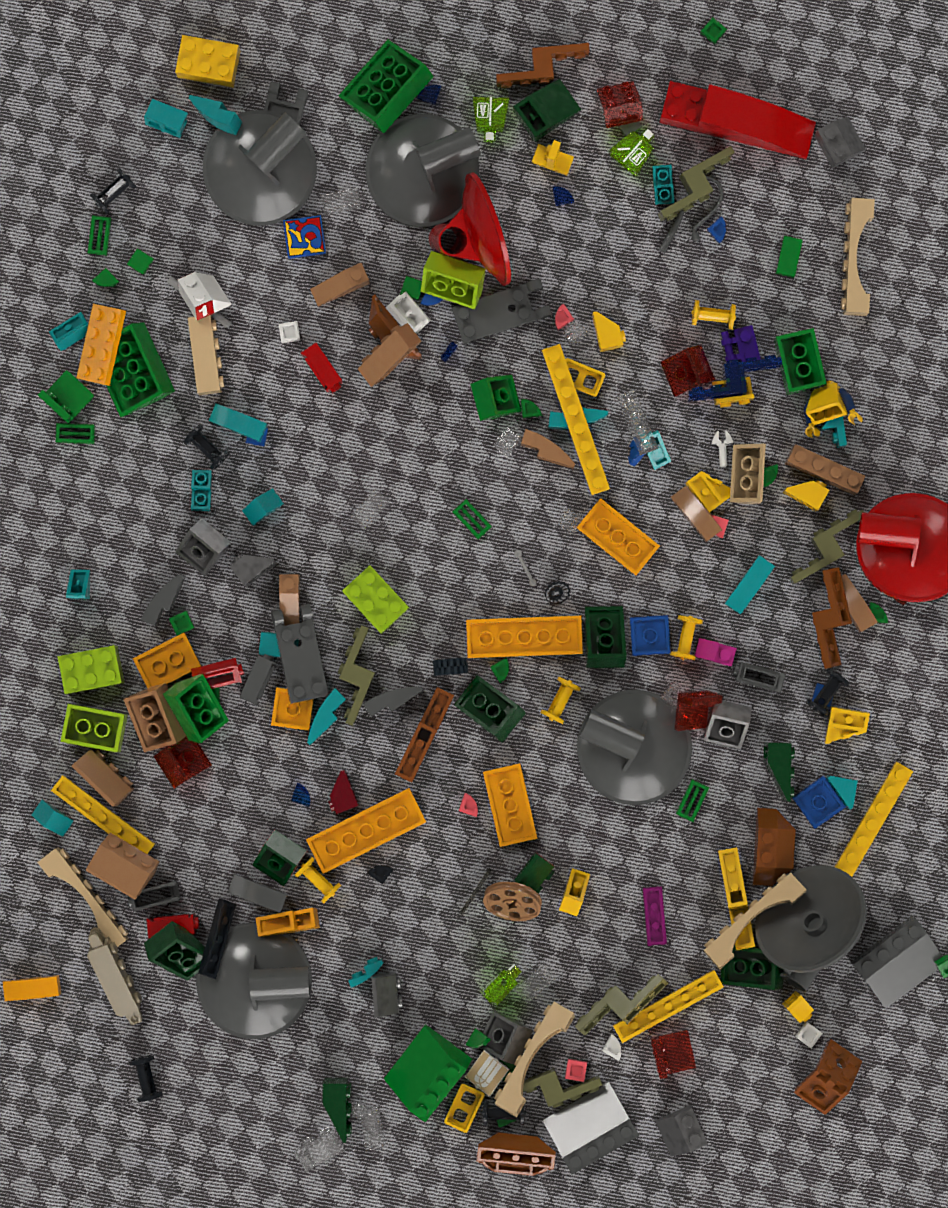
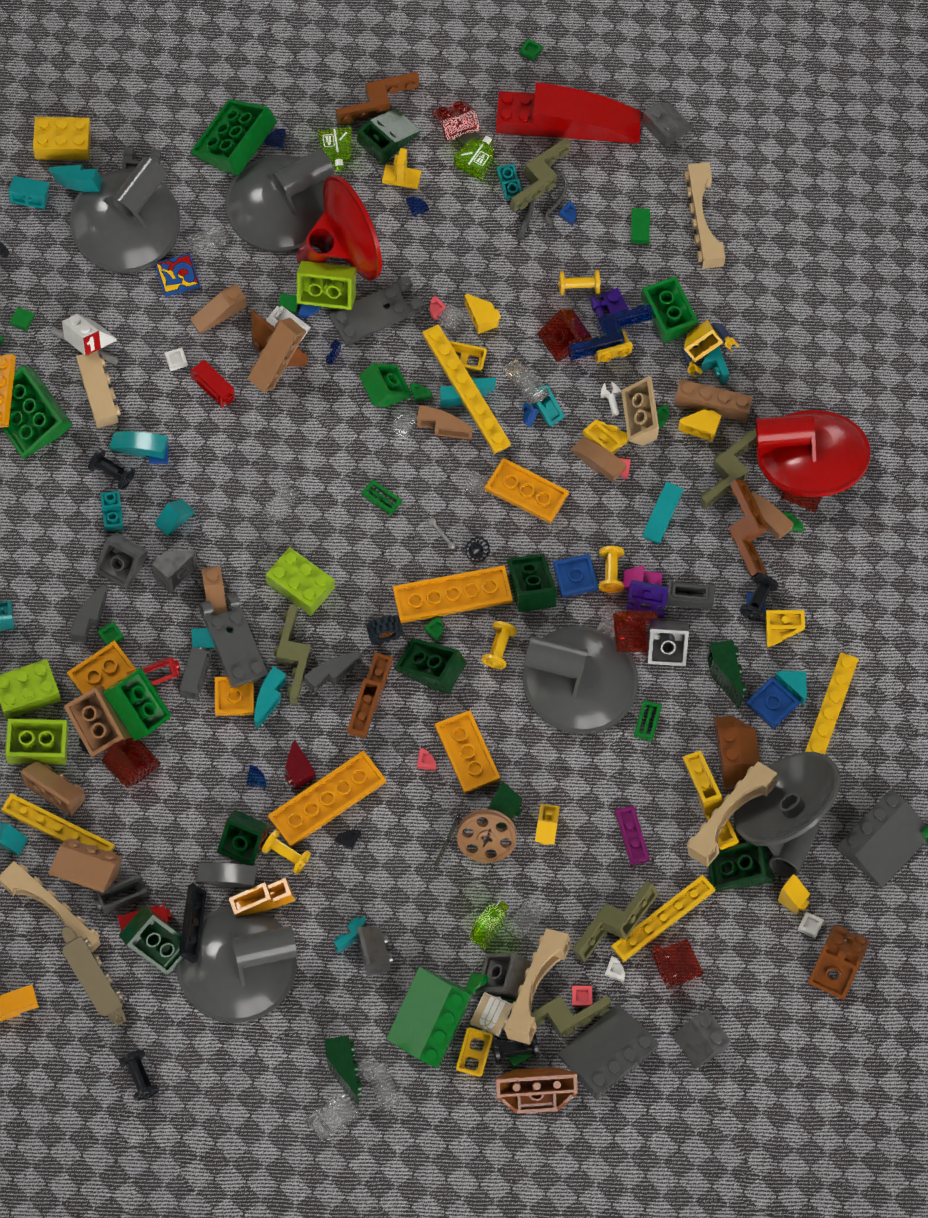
camera: 15 degrees left, 20 degrees down
none -> dark purple plate [626,580,669,617]

